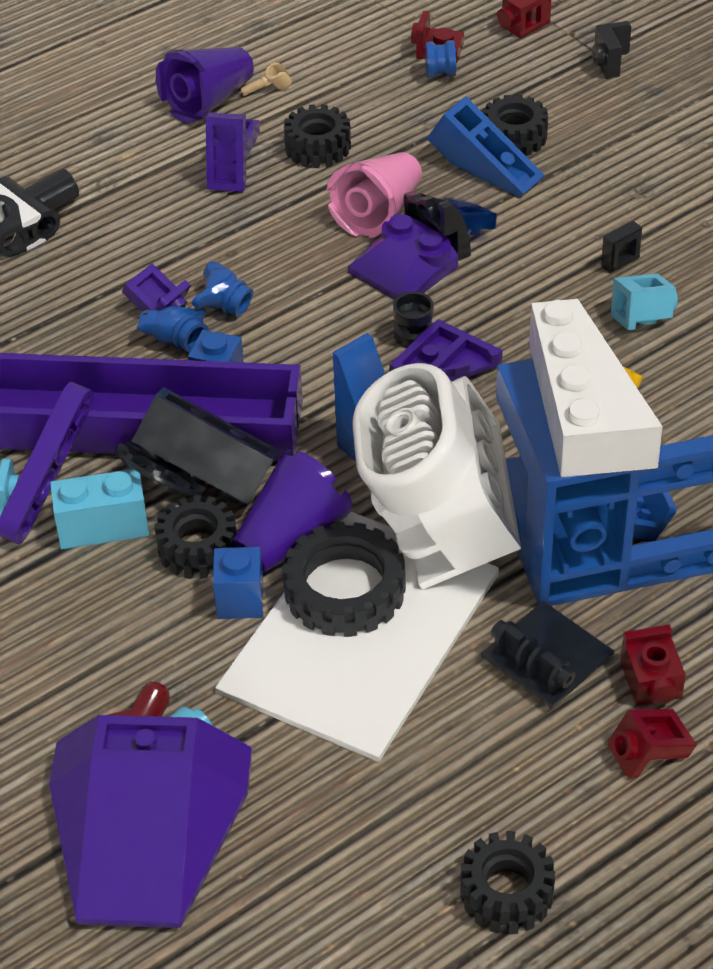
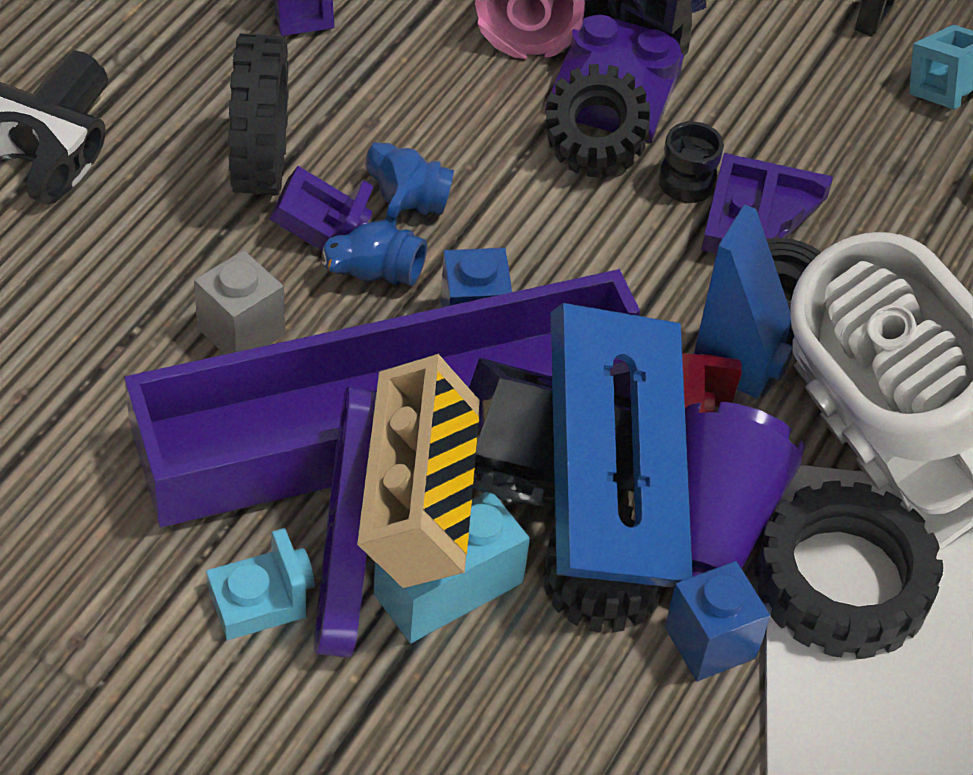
camera: 30 degrees left, 5 degrees up
none -> light grey brick [194,250,285,354]
none -> black tyre [228,33,289,195]
none -> tan brick [357,354,480,588]
none -> black tyre [546,64,650,178]
none -> blue piece [551,303,693,588]
none -> dark red bracket [682,353,742,413]

